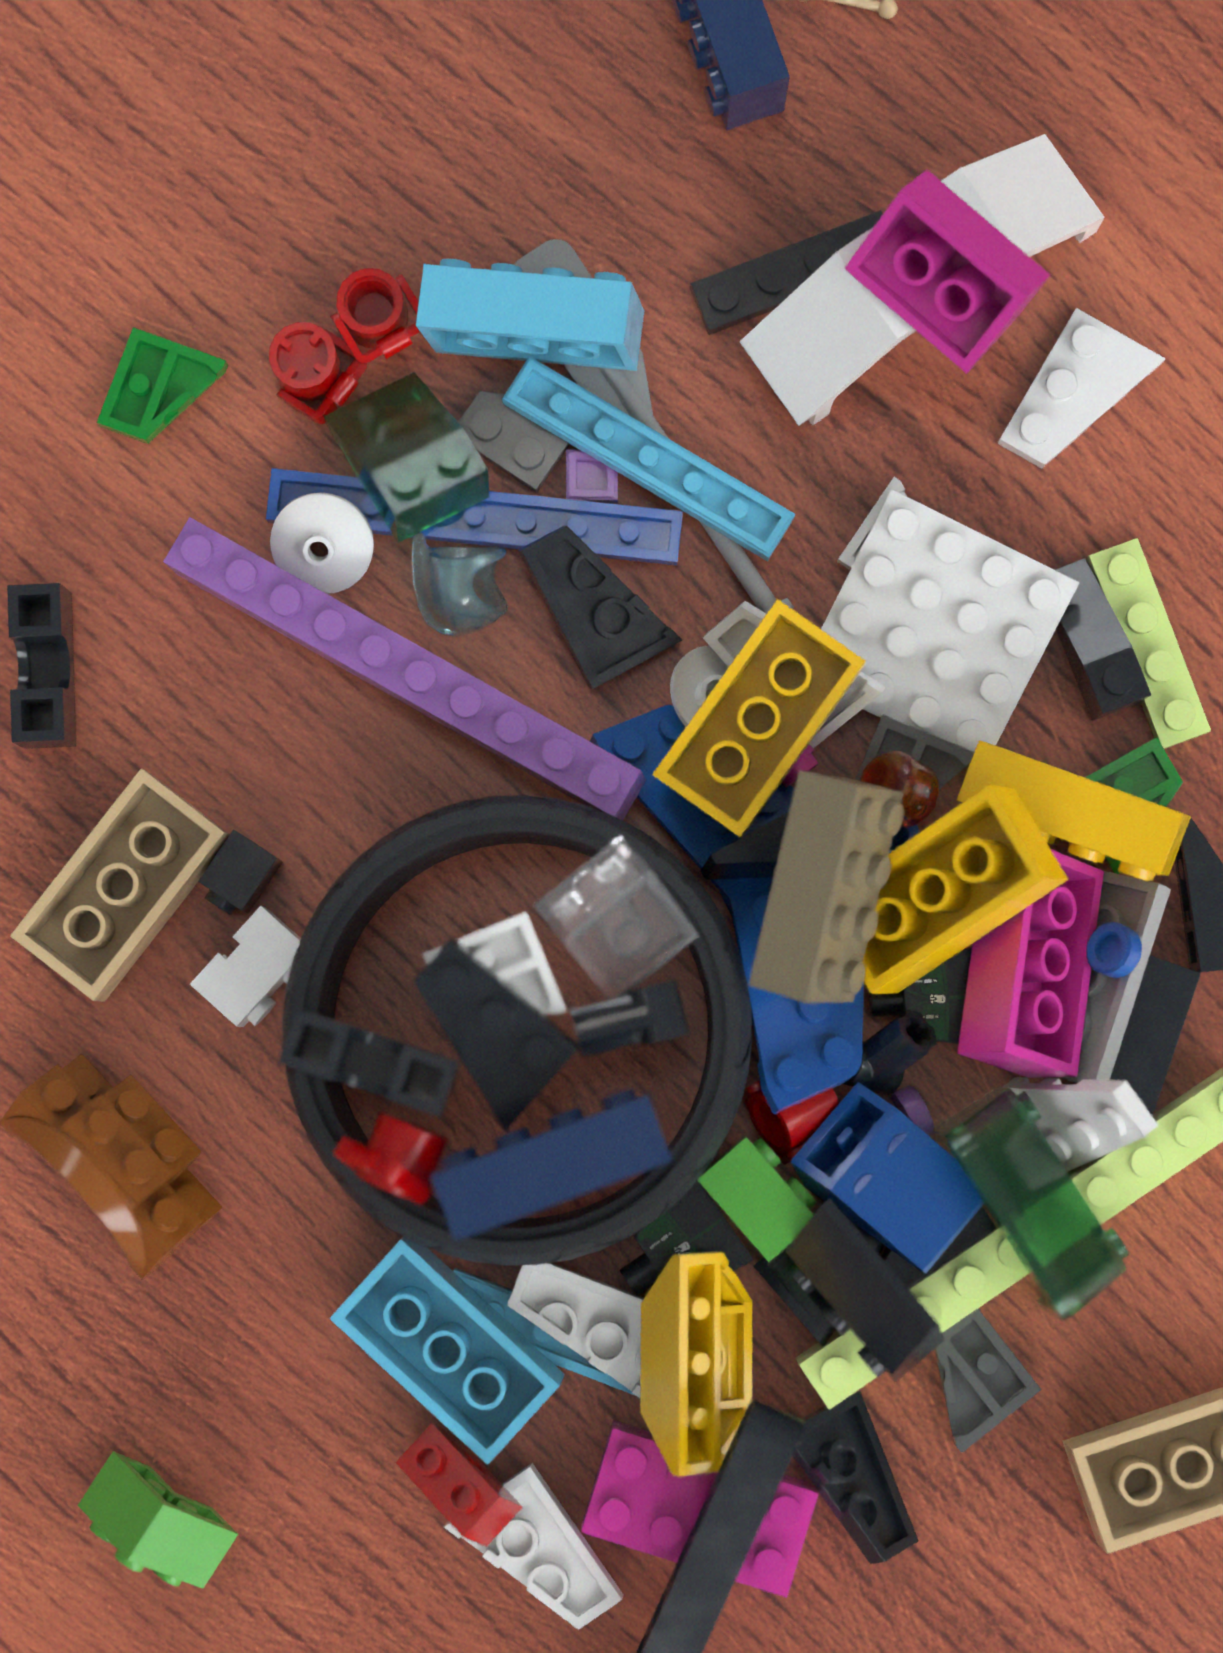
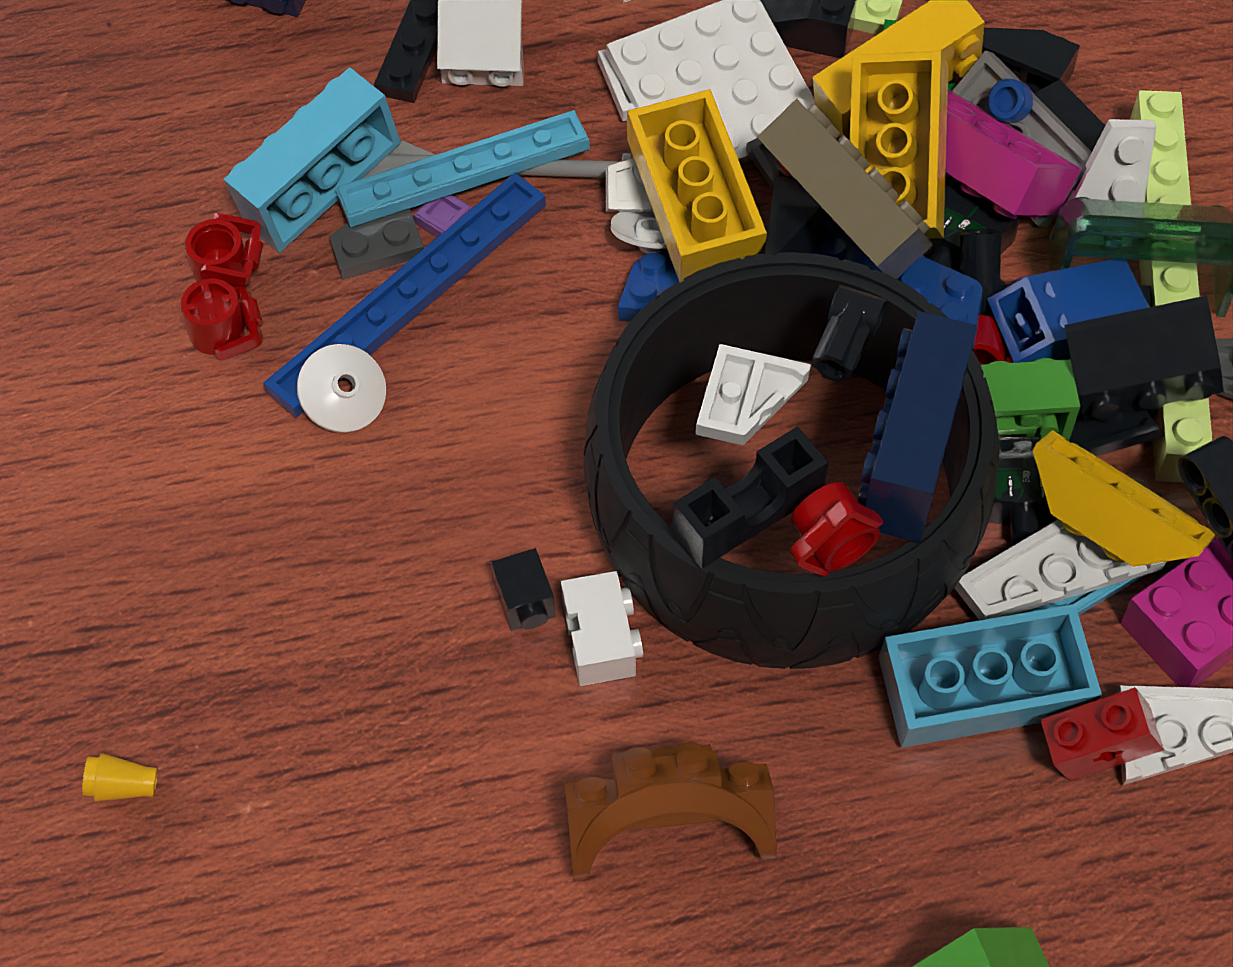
camera: 55 degrees left, 25 degrees down
black arch [7,583,76,749] -> none
tan brick [10,768,230,1002] -> none
green wing [97,327,228,444] -> none
medium lavender brick [163,517,646,820] -> none
clear green slope [324,372,489,543] -> none
clear light blue piece [412,532,508,637] -> none
black wing [414,936,579,1132] -> none
black wing [518,526,682,689] -> none
clear slope [533,836,699,1000] -> none

